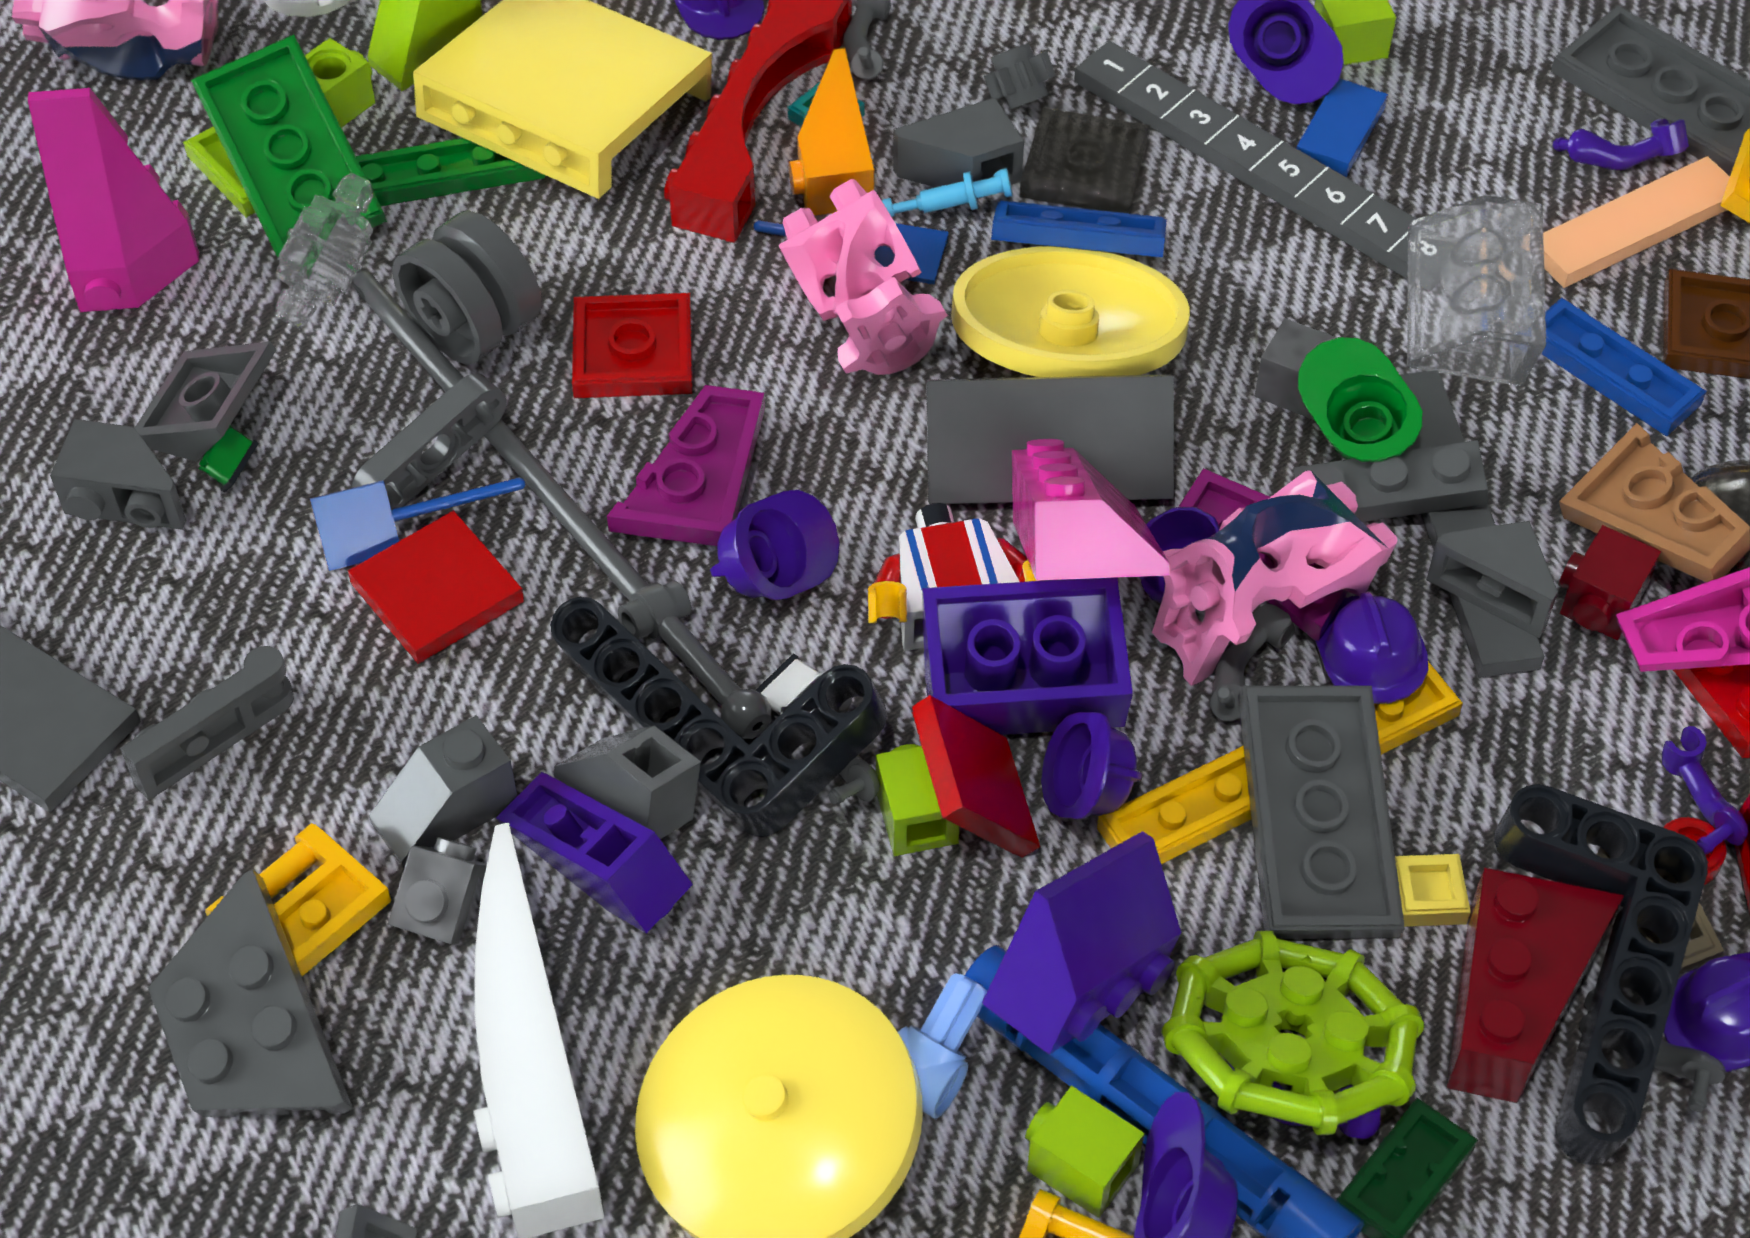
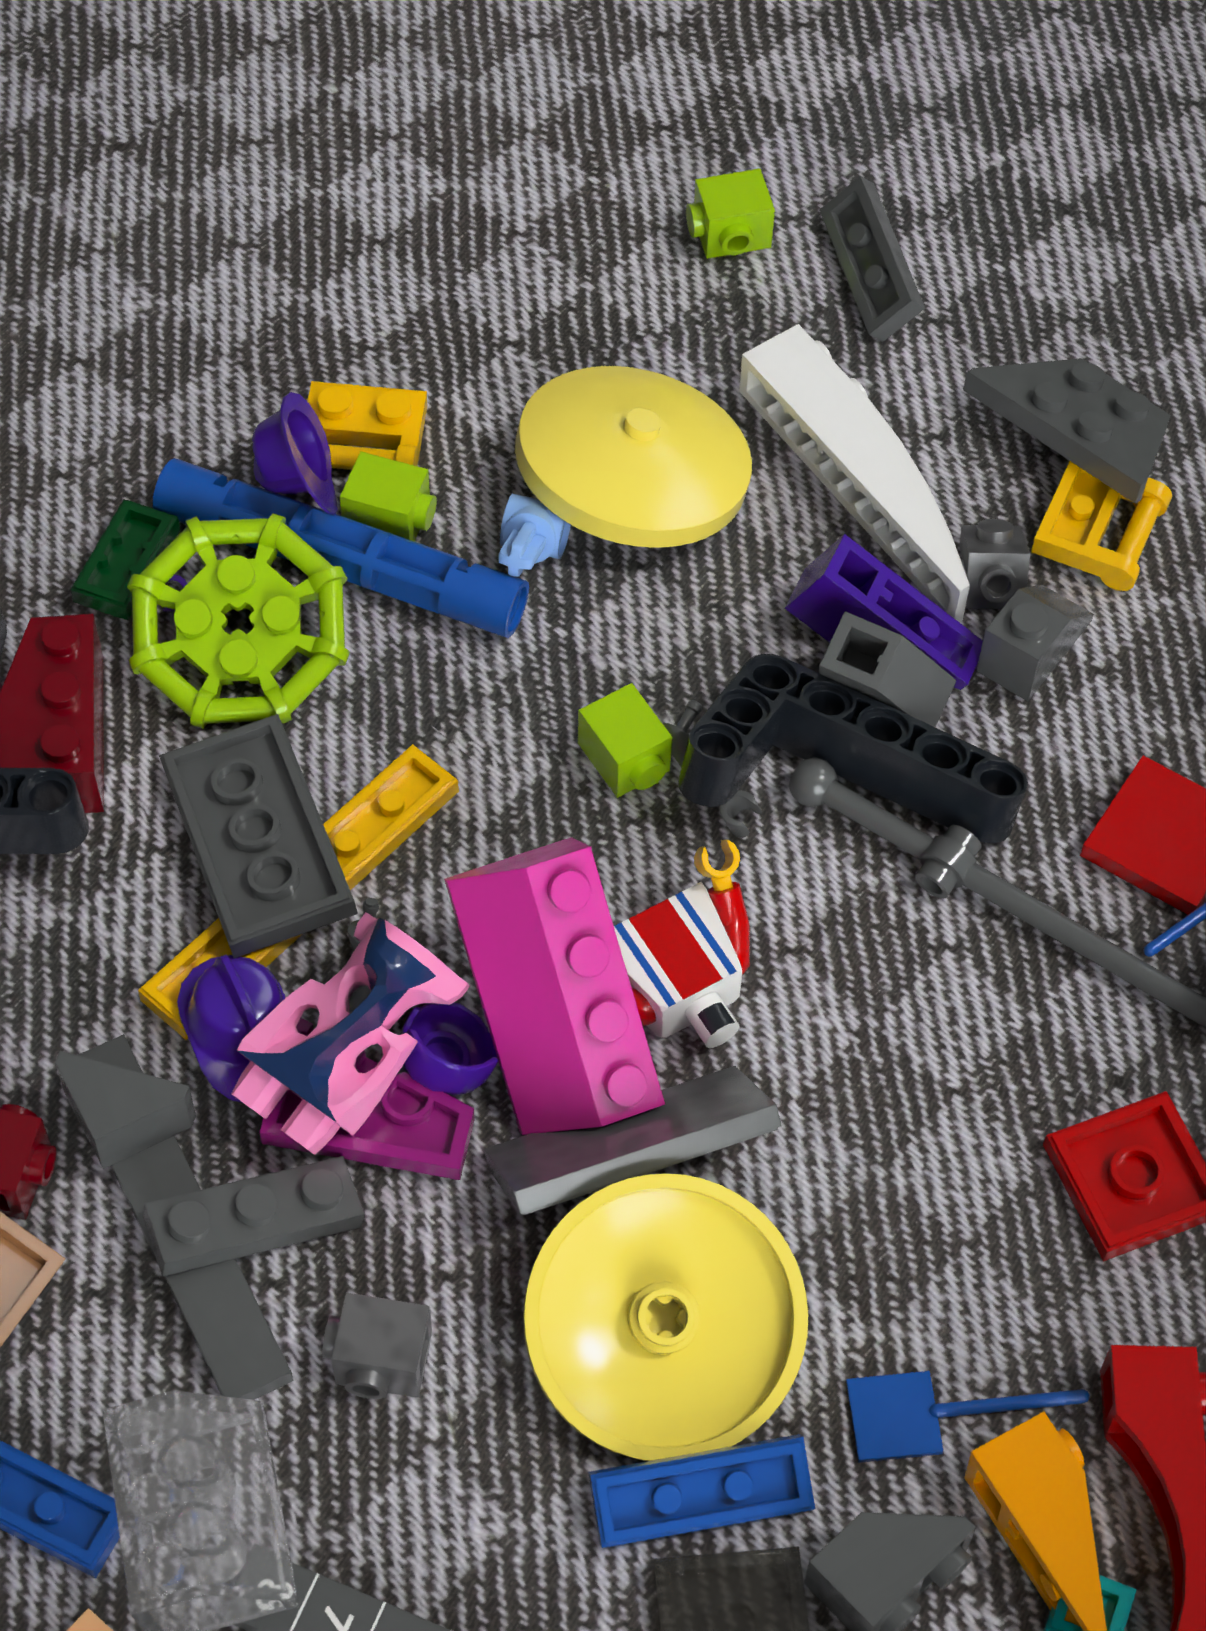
camera: 160 degrees right, 5 degrees up
magenta wing [607,385,765,546] -> none
dark purple piece [710,490,840,600] -> none
white piece [756,653,822,715] -> none
bright pink hips [779,179,948,375] -> none
medium azure piece [881,168,1013,217] -> none
red tile [912,695,1041,858] -> none
dark purple slope [922,577,1133,735] -> none
dark purple slope [982,831,1182,1055] -> none
dark purple piece [1041,712,1143,819] -> none
green piece [1298,337,1423,462] -> none
light yellow tile [1395,854,1471,927] -> none

